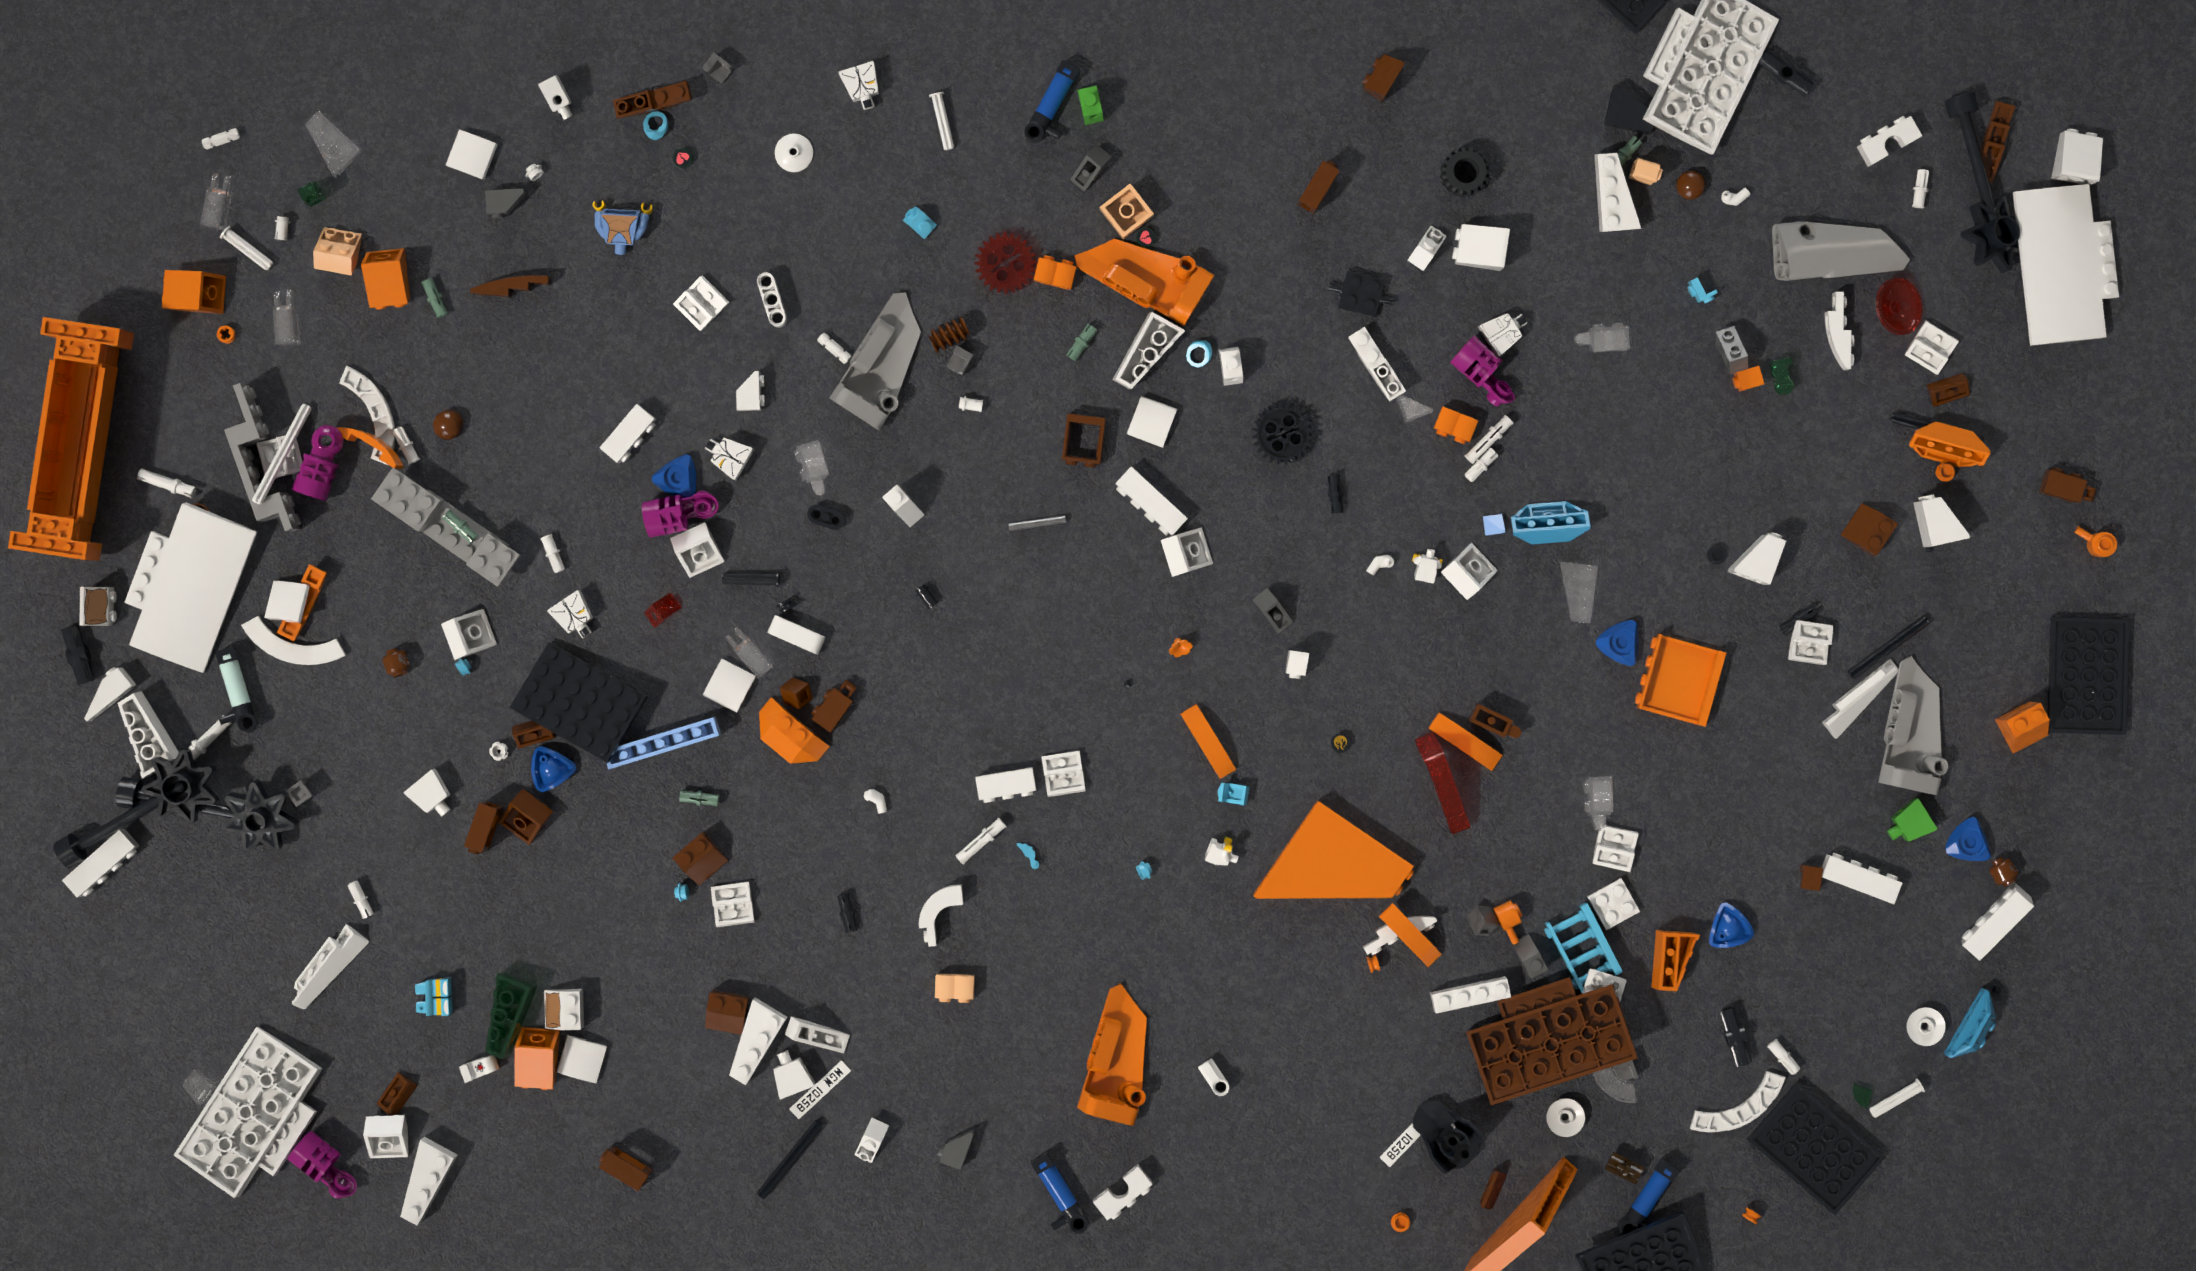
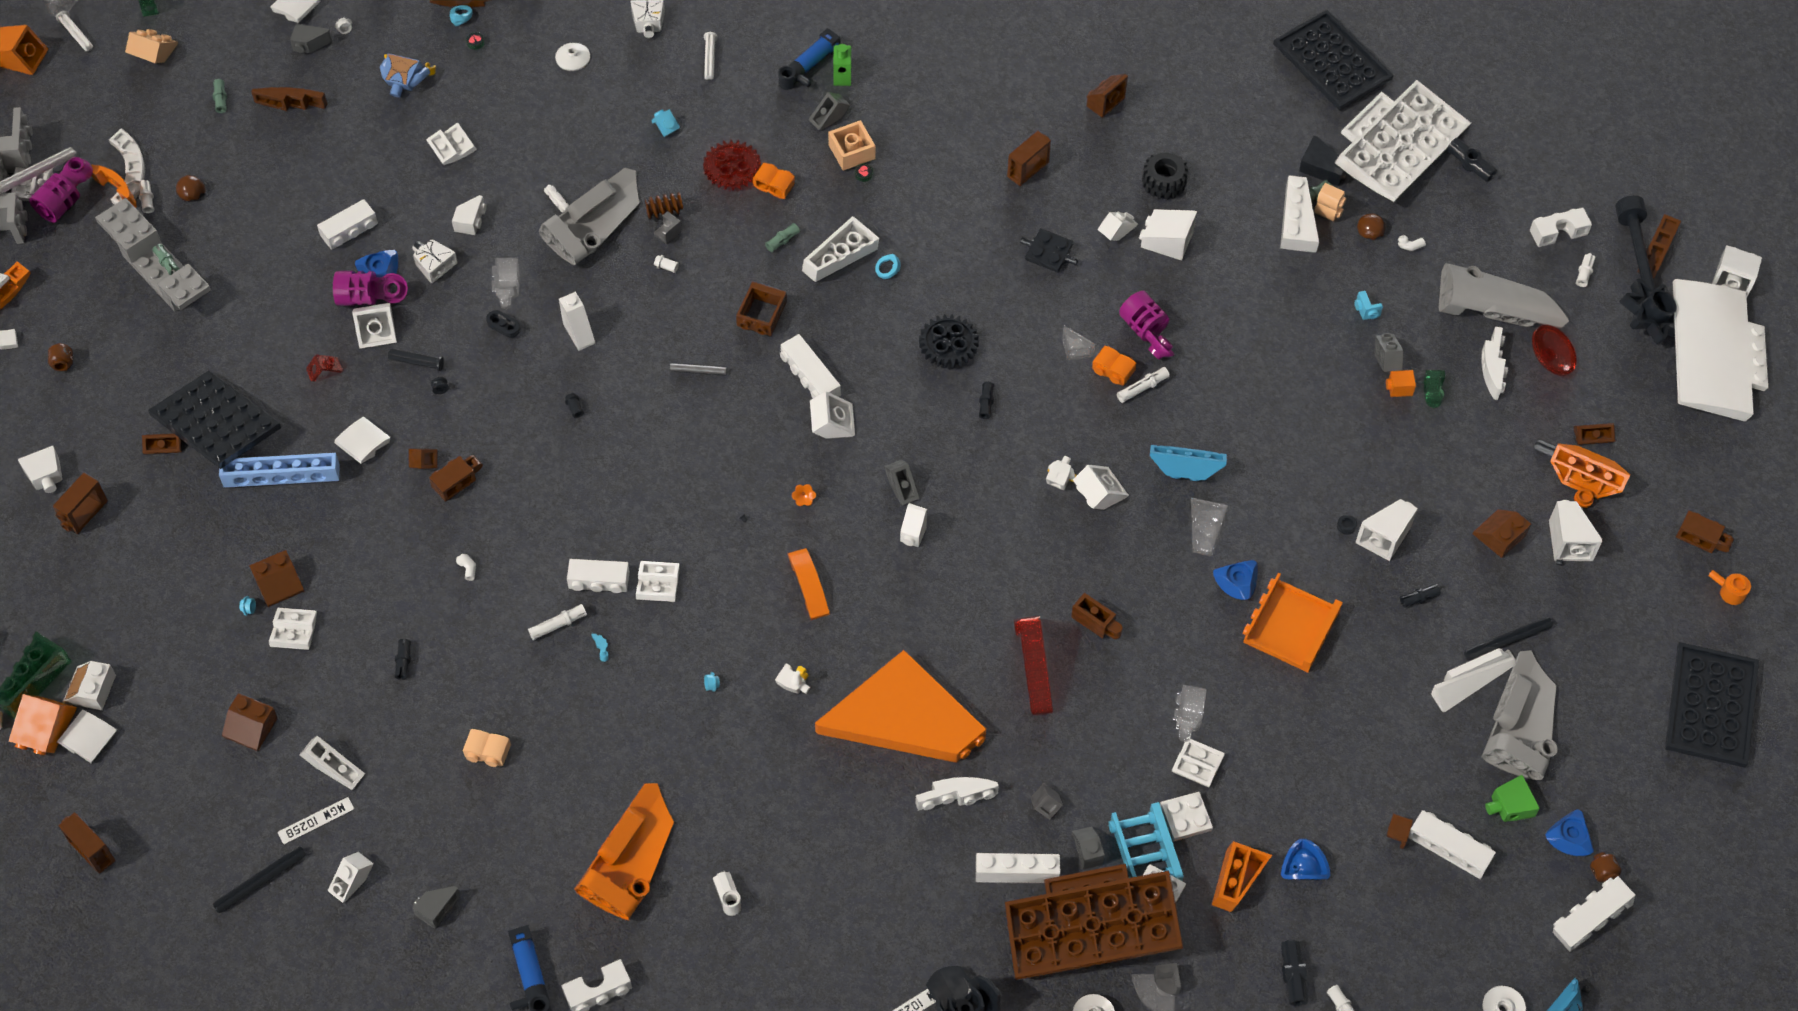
camera: 15 degrees right, 30 degrees down
orange bush [217,325,236,344] -> none
clear hinge [272,290,300,346] -> none
white pin [274,216,290,241] -> none
orange slope [361,248,410,310] -> none
white slope [441,609,497,660] -> none
medium azure plate [455,658,472,676] -> none
white plate [489,742,508,761] -> none
reddish brown slope [499,789,553,845] -> none
blue hat [531,746,576,792] -> none
white axle [540,534,565,573] -> none
white torso [547,590,593,639] -> none
sand green pin [679,790,719,807] -> none
clear hinge [725,627,774,679] -> none
white wedge [729,998,787,1085] -> none
white beam [757,272,787,328] -> none
orange wedge [759,697,830,764] -> none
white beam [767,615,826,655] -> none
white torso [773,1050,816,1099] -> none
white arch [919,884,964,947] -> none
orange panel [1075,239,1214,327] -> none
white slope [1127,395,1177,448] -> none
medium azure bracket [1218,782,1250,805] -> none
white torso [1219,347,1243,386] -> none
black tile [1331,733,1350,753] -> none
white slope [1348,327,1406,402] -> none
white arm [1366,555,1394,576] -> none
orange bush [1366,954,1380,973] -> none
orange slope [1379,903,1442,967] -> none
orange slope [1429,713,1503,771] -> none
white axle [1465,448,1498,482] -> none
white torso [1478,313,1527,357] -> none
light blue slope [1483,514,1505,535] -> none
orange piece [1493,900,1523,945] -> none
clear hinge [1574,323,1630,352] -> none
white slope [1788,620,1833,665] -> none
white slope [1905,320,1959,375] -> none
orange slope [1995,702,2050,754] -> none

